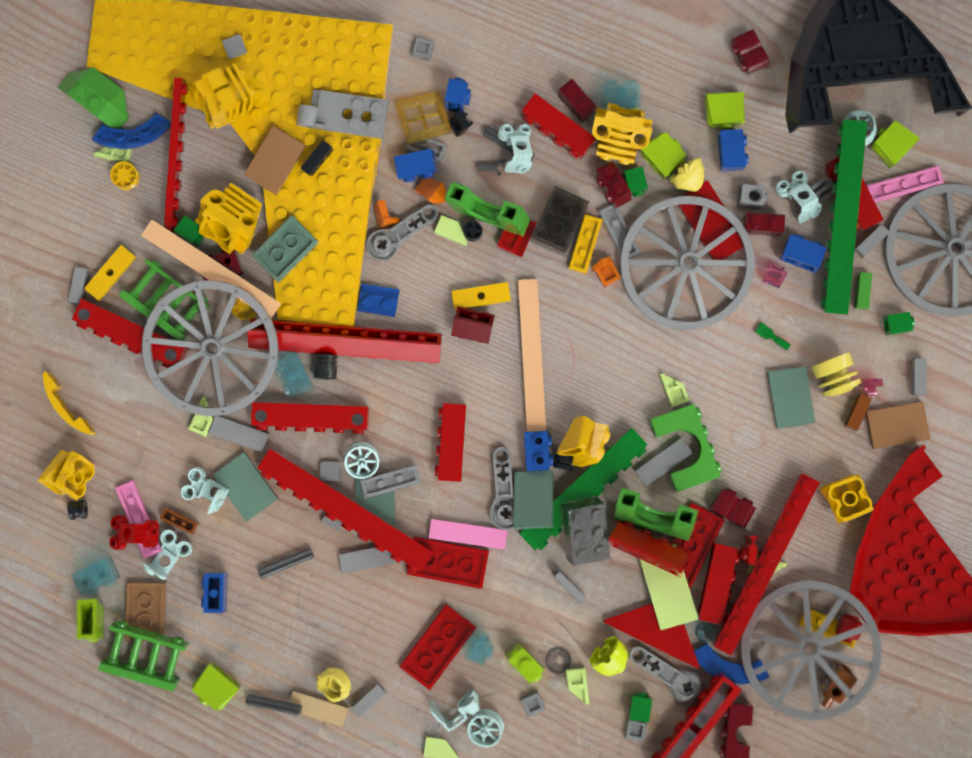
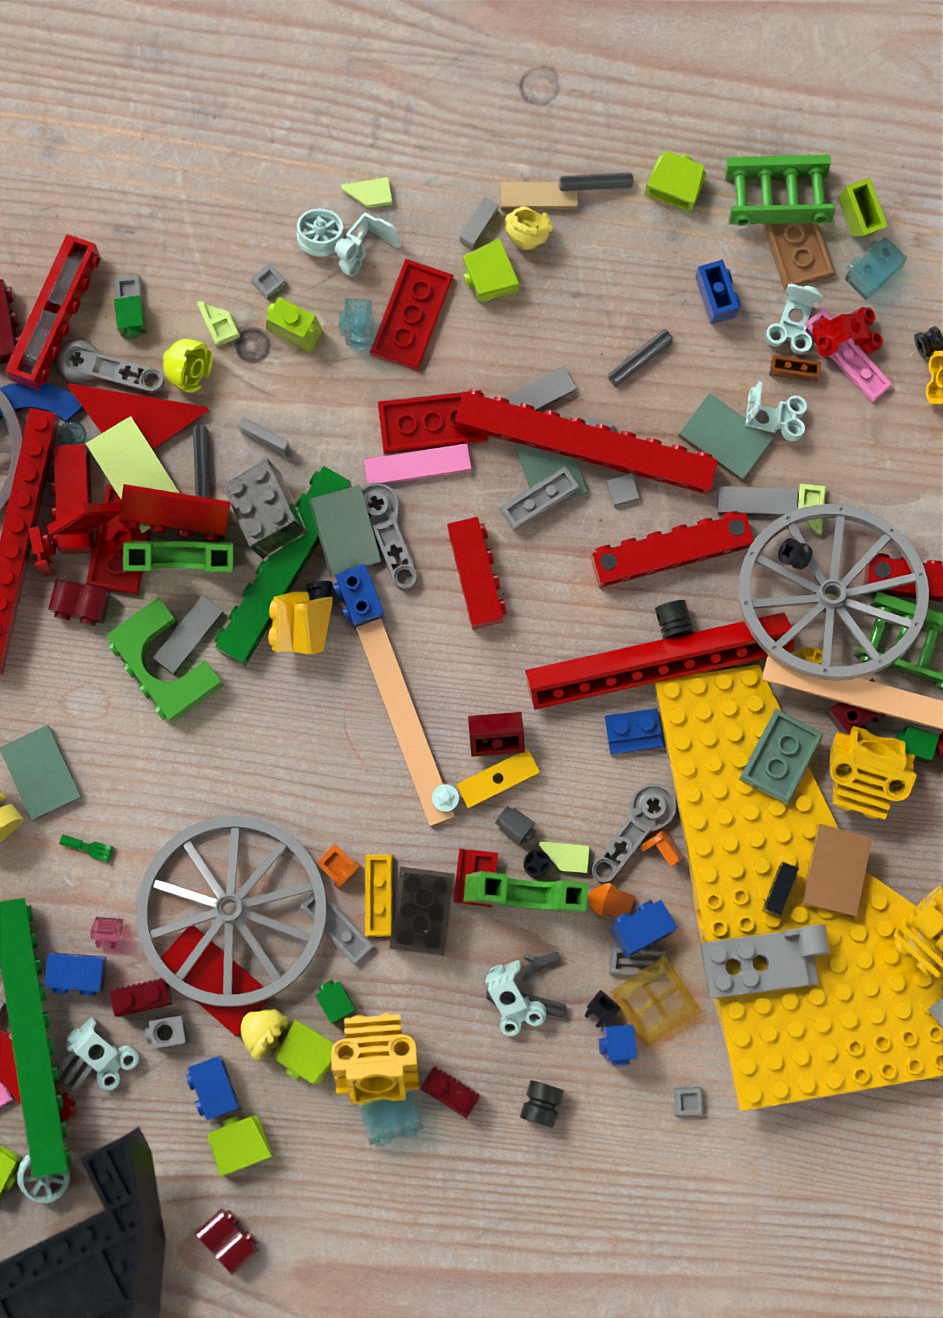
camera: 165 degrees right, 5 degrees down
clear light blue brick [275,353,314,399] -> none
light aqua wheel [344,442,379,479] -> none
red brick [521,93,596,160] -> none
dark red brick [595,161,632,209] -> none
yellowish green tile [659,373,690,408] -> none
none -> red tile [46,503,123,536]
none -> dark grey axle [193,425,210,498]
none -> light aqua tile [432,784,459,812]
none -> lime torso [463,238,519,303]
none -> dark grey brick [495,806,537,845]
none -> pearl dark grey wheel [520,1080,564,1128]
none -> black wheel [778,538,812,570]

